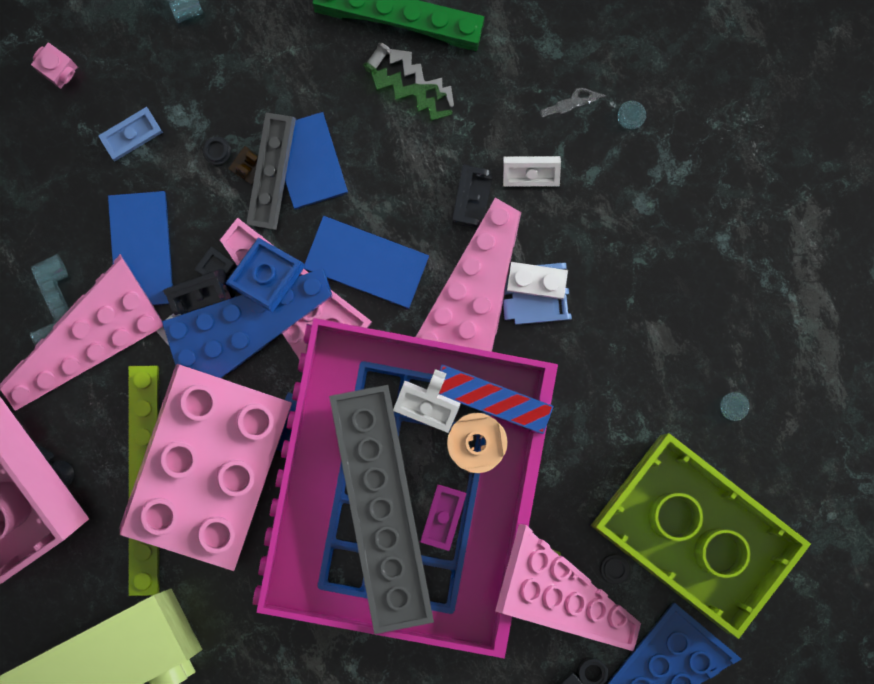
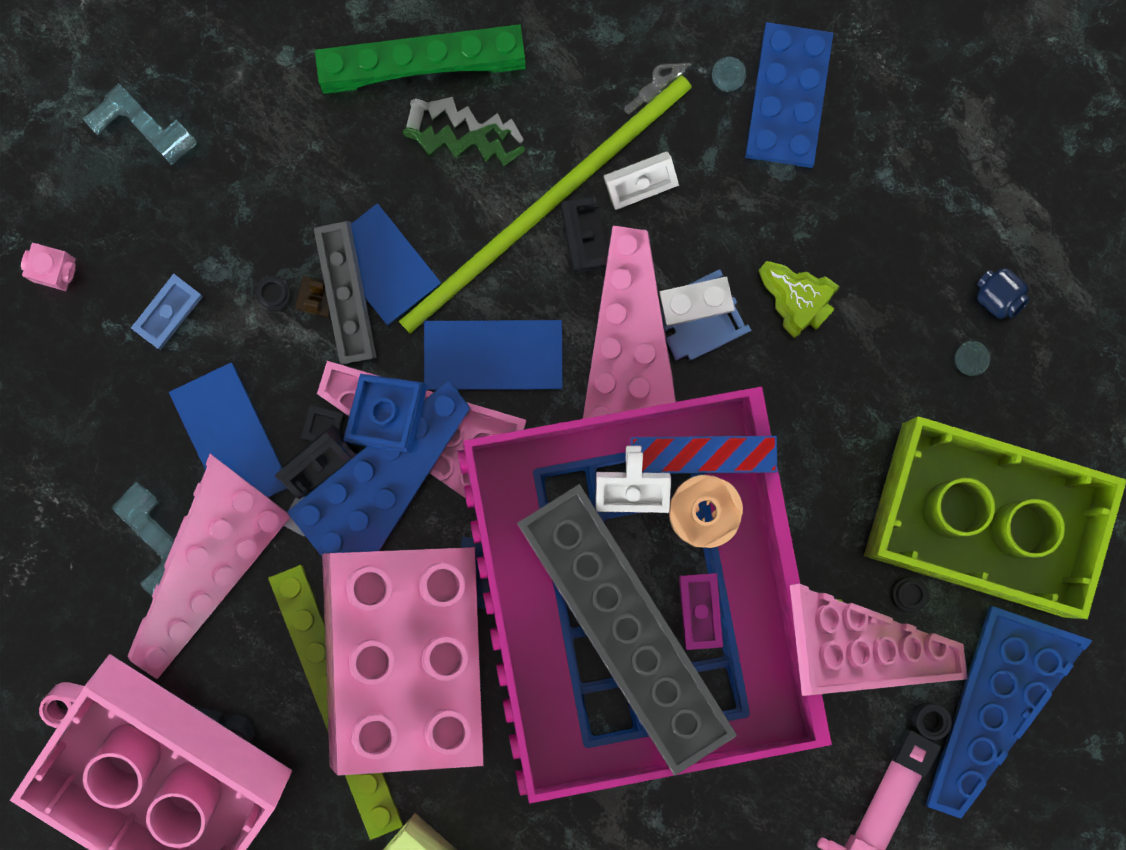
camera: 25 degrees left, 0 degrees up
none -> lime piece [399,75,692,334]
none -> blue plate [745,22,833,168]
none -> lime rock [758,261,839,339]
none -> dark blue head [977,268,1030,319]

